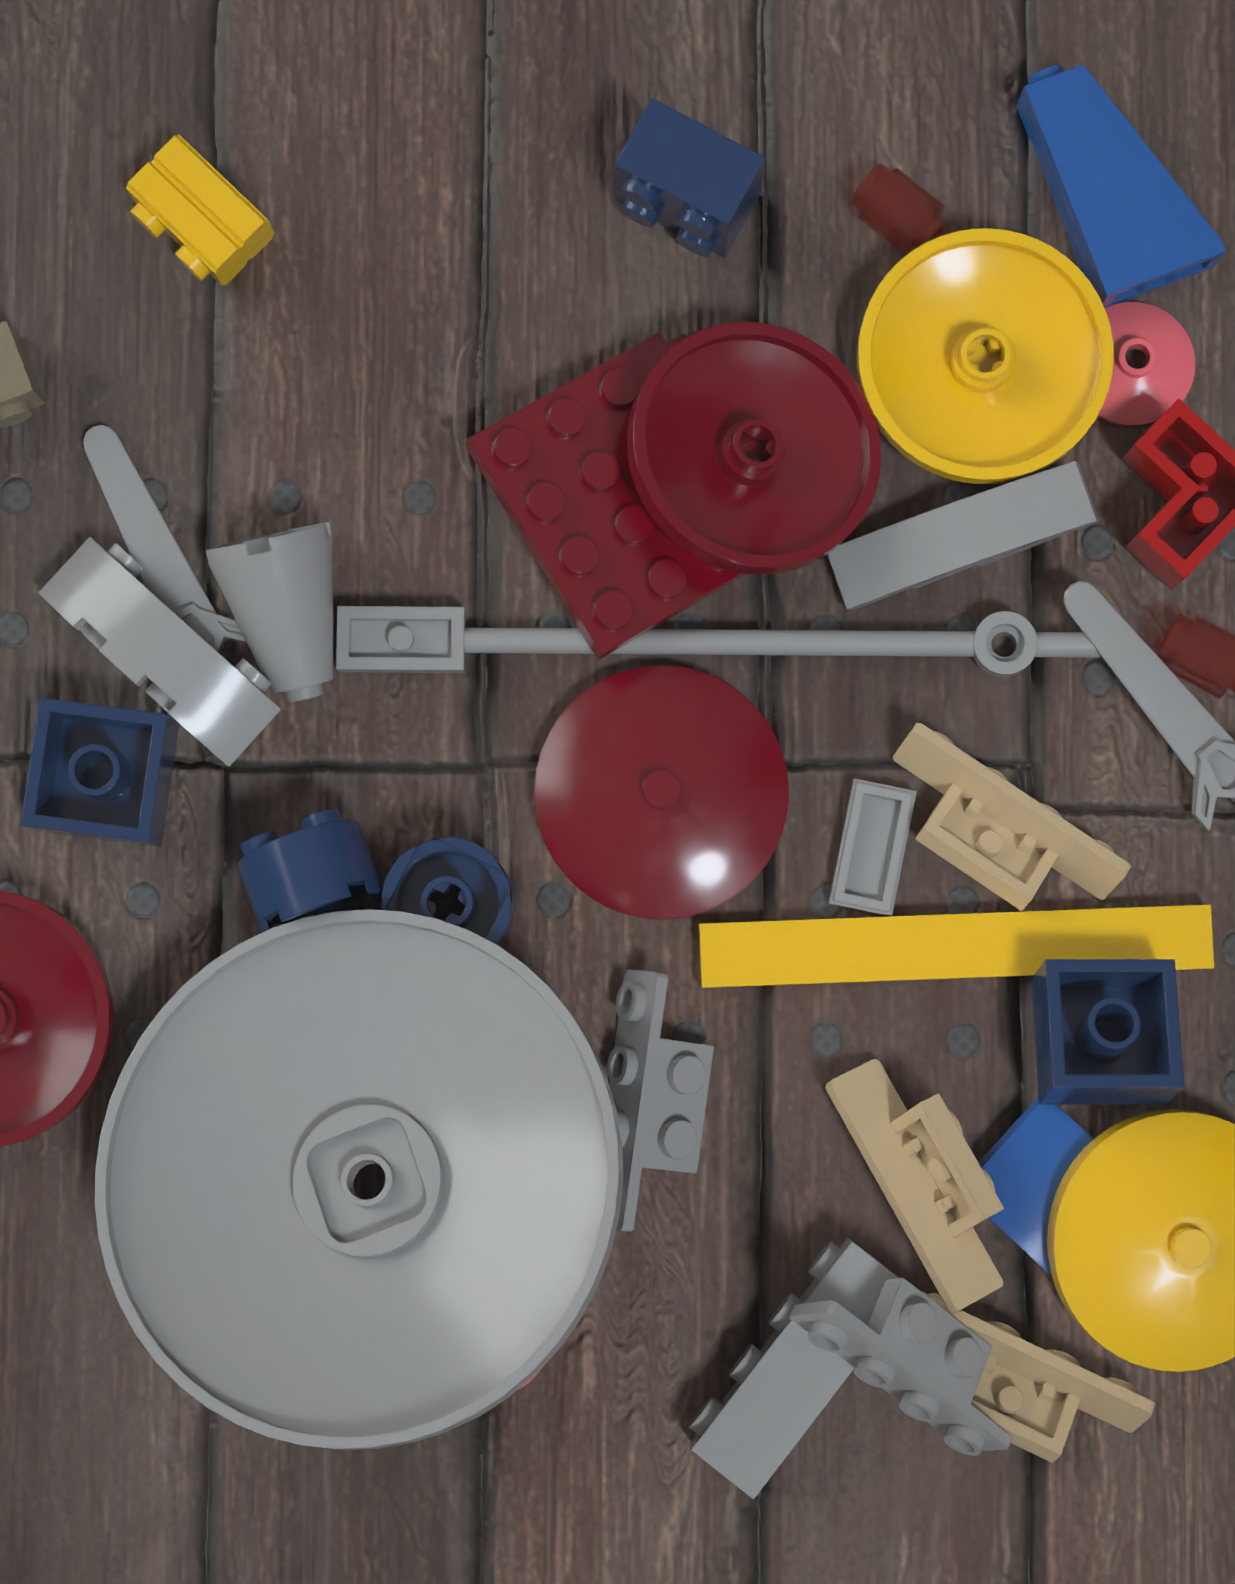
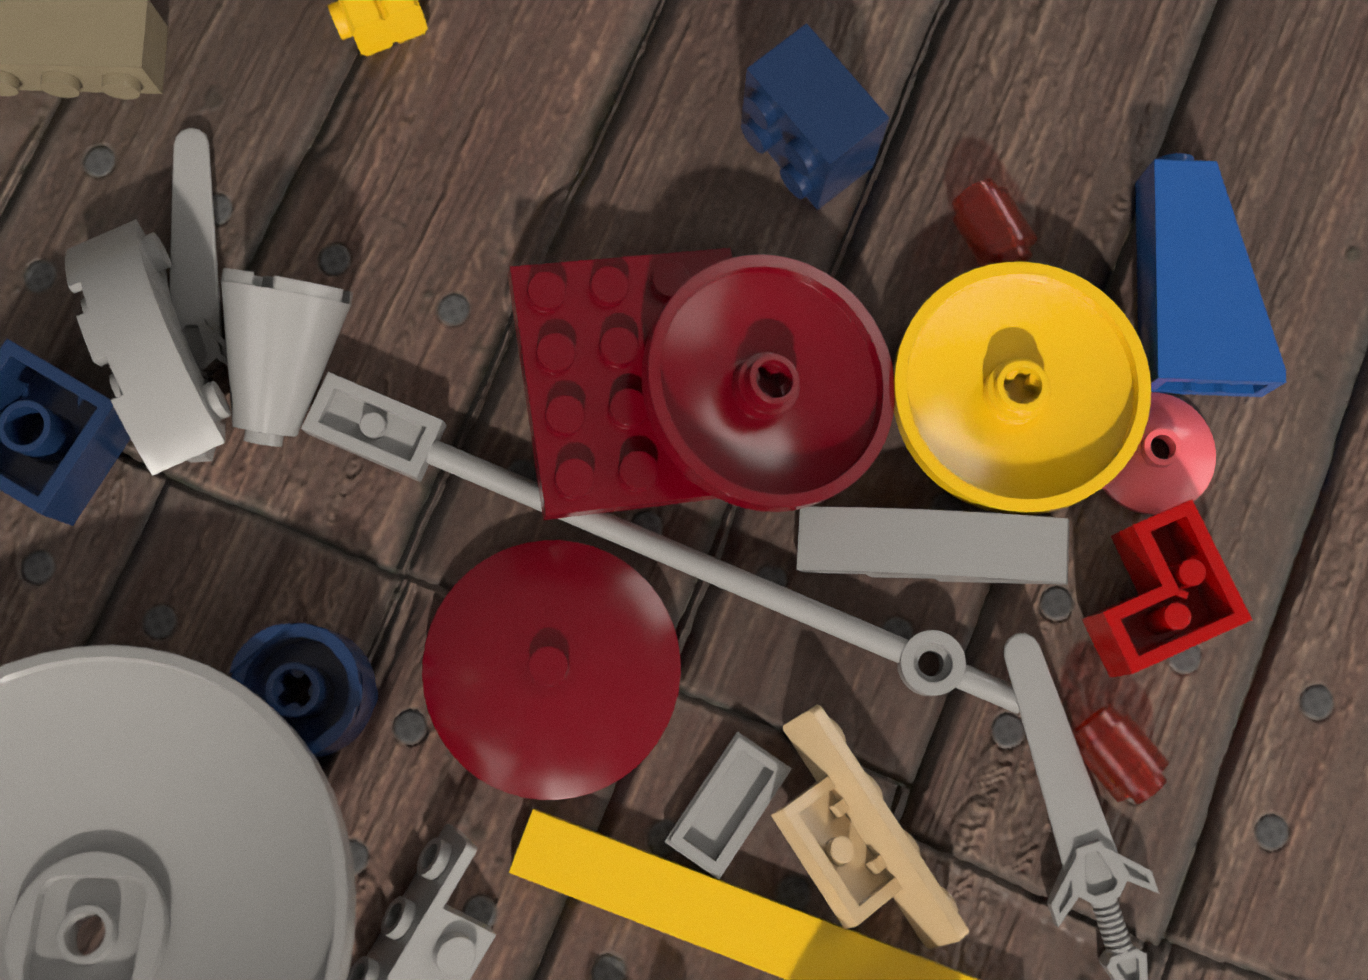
camera: 15 degrees right, 5 degrees down
dark blue brick [237,809,383,933] -> none

